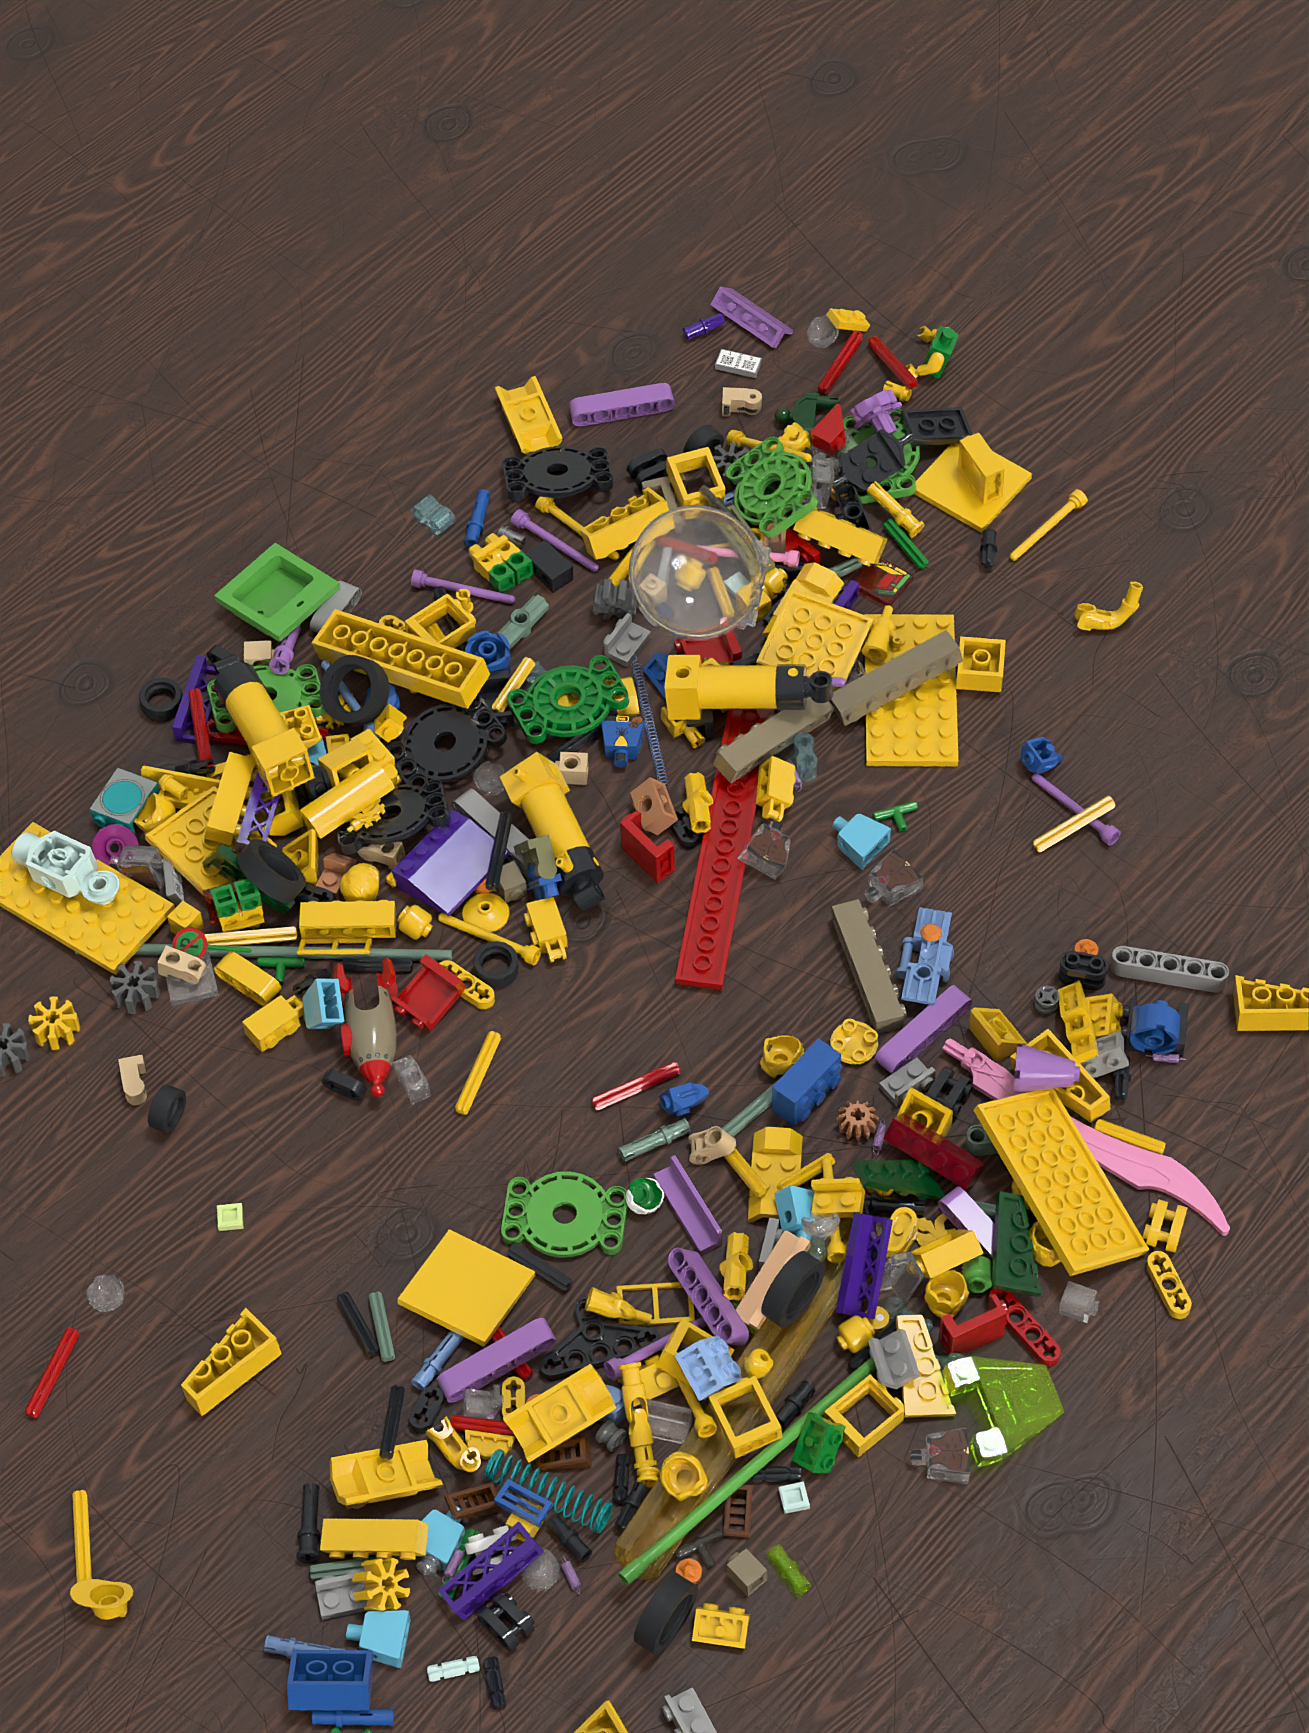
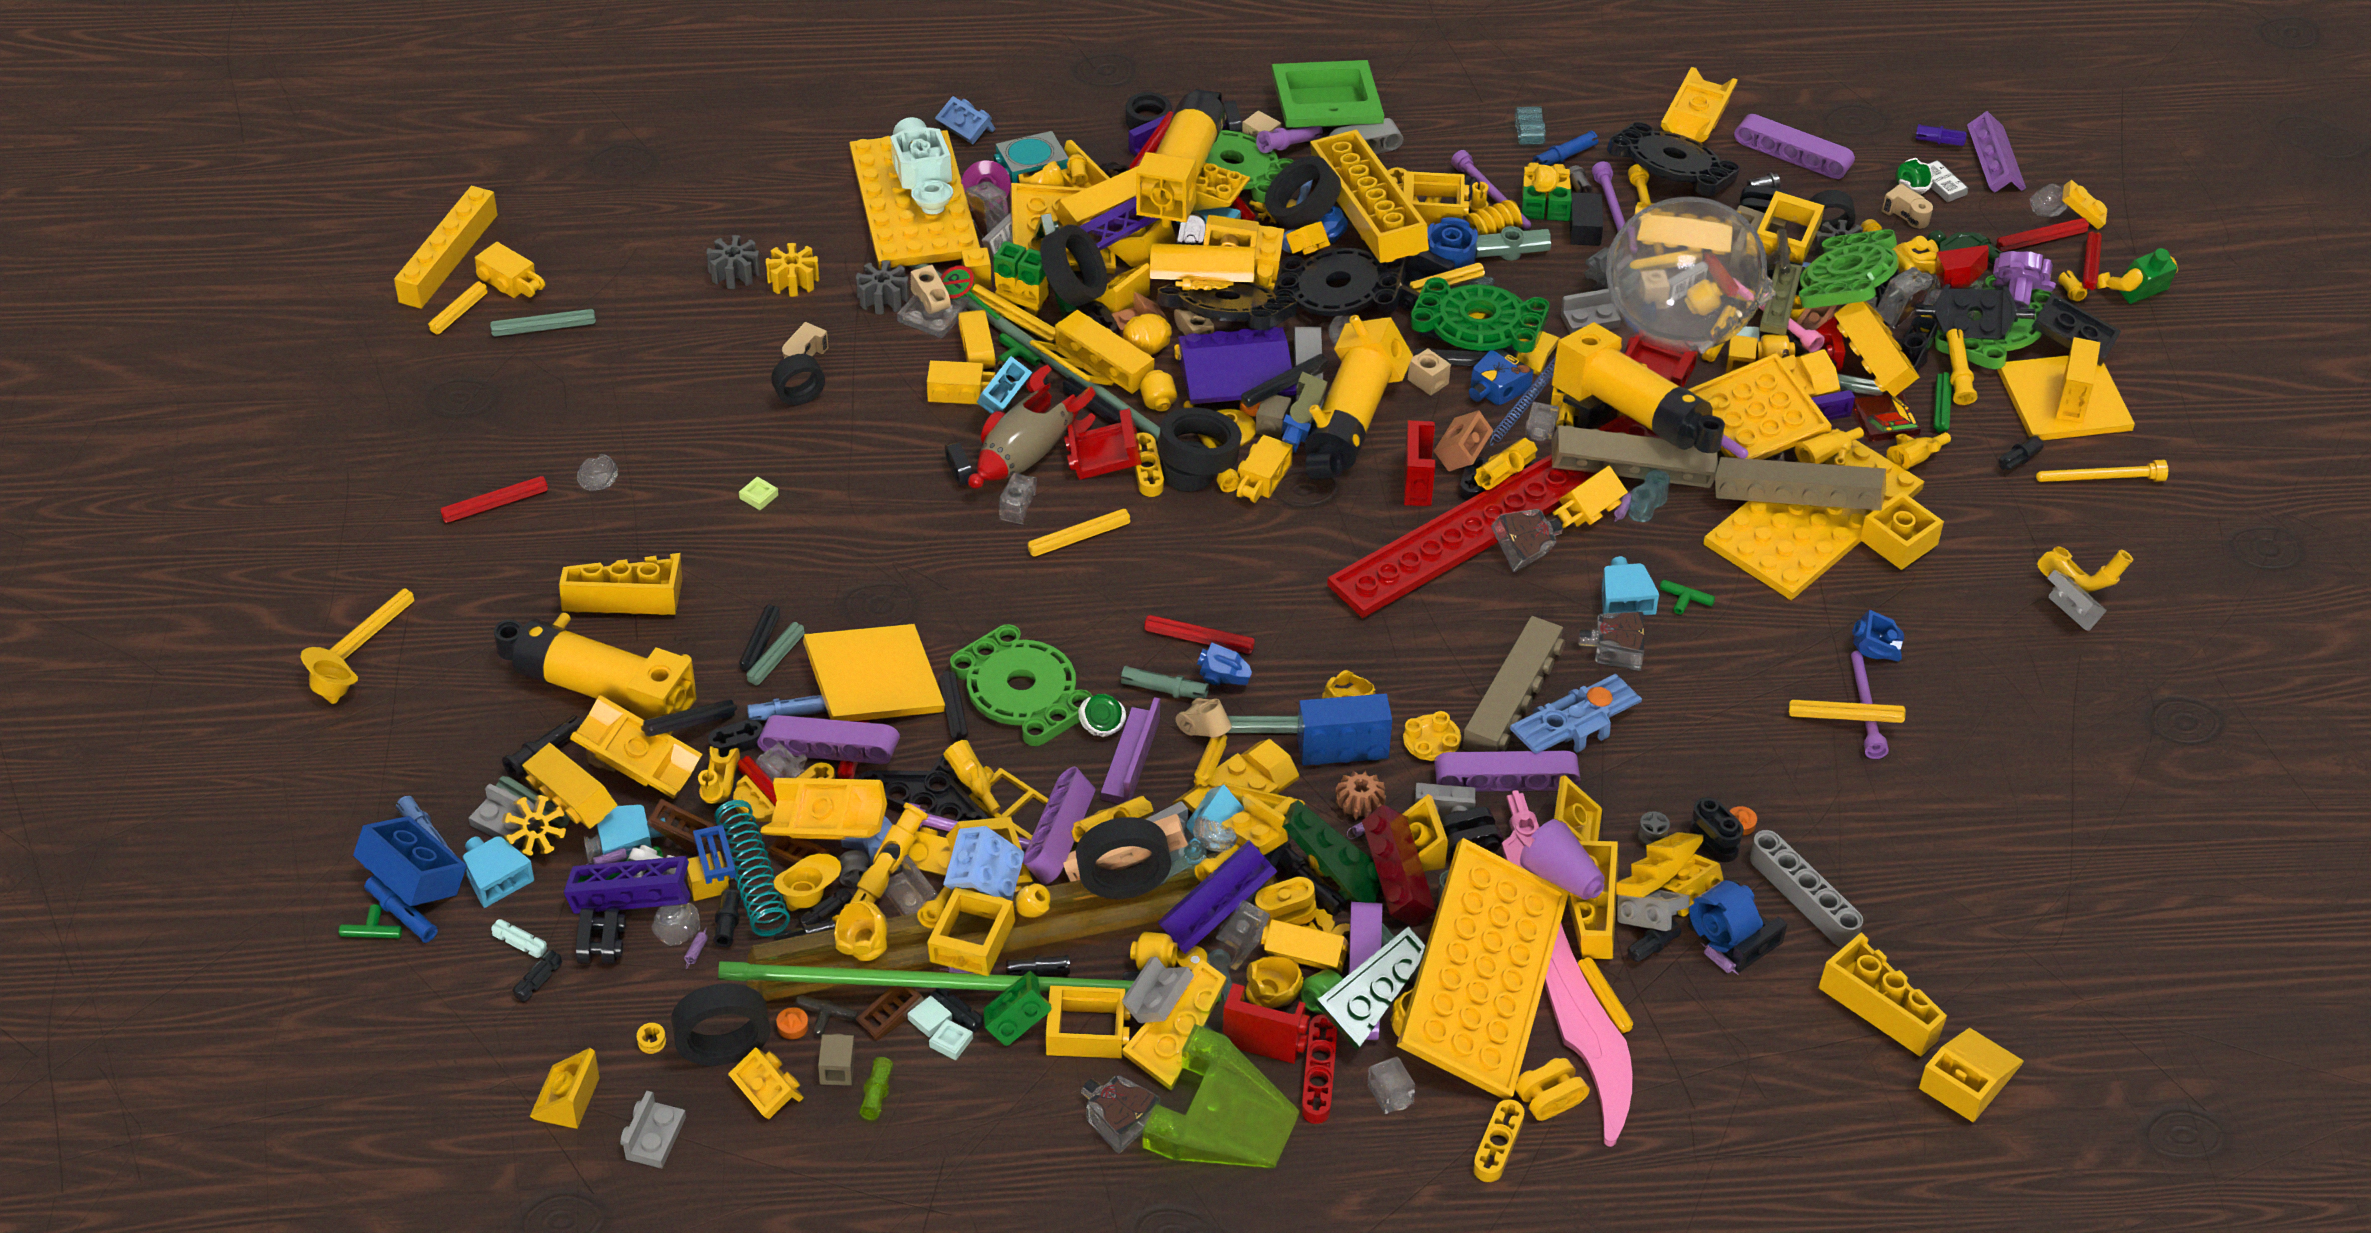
camera: 40 degrees right, 10 degrees down
none -> yellow piece [494,613,697,736]
none -> yellow bush [637,1023,666,1054]
none -> yellow piece [774,854,841,911]
none -> light aqua tile [907,995,952,1038]
none -> medium blue bracket [935,96,996,144]
none -> black tyre [1158,407,1242,475]
none -> yellow piece [1465,200,1523,235]
none -> clear bracket [1525,402,1559,441]
none -> yellow piece [1532,165,1559,193]
none -> flat silver pin [1747,172,1781,189]
none -> yellow piece [1886,432,1951,470]
none -> green hair [1895,158,1933,195]
none -> light grey bracket [2047,570,2107,631]

